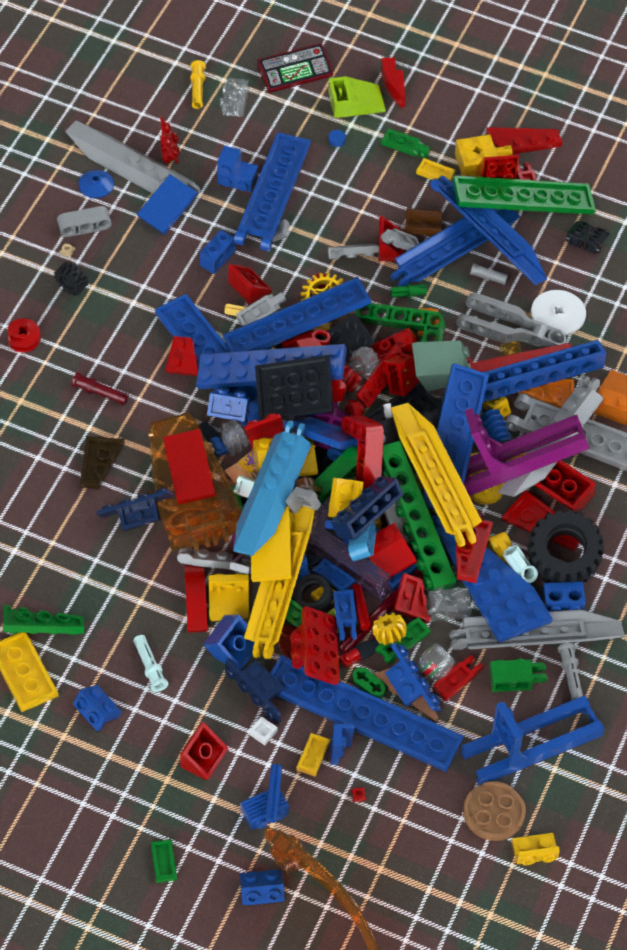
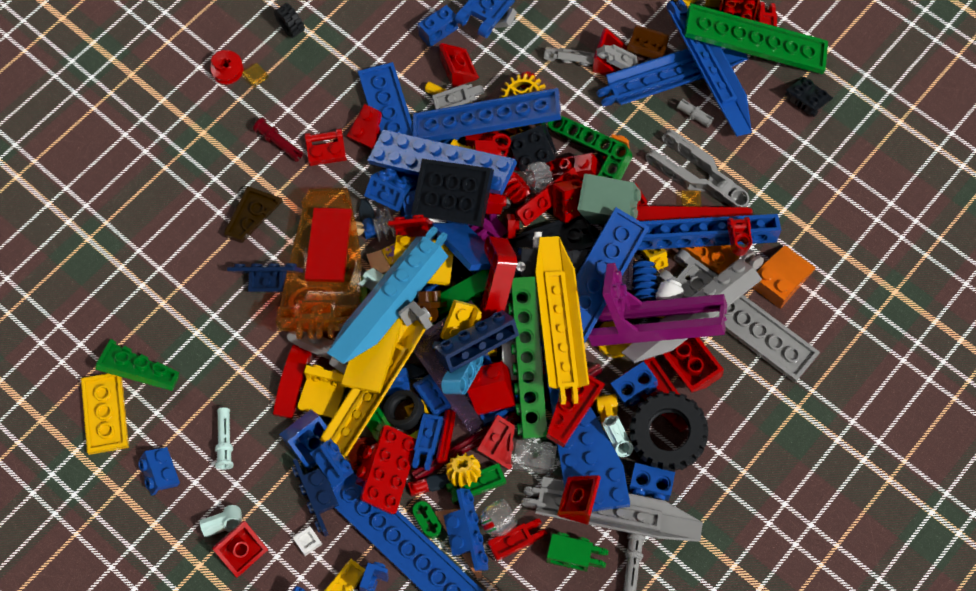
camera: 20 degrees right, 10 degrees up
green axle [390,284,427,298] -> none
white piece [531,290,586,335] -> none
none -> light aqua piece [200,505,242,537]
none -> clear yellow tile [242,63,269,88]
none -> red plate [305,128,347,166]
none -> blue bracket [310,439,354,487]
none -> red slope [557,475,601,525]
none -> blue brick [610,361,658,407]
none -> white head [656,279,684,300]
none -> red piece [727,217,752,256]

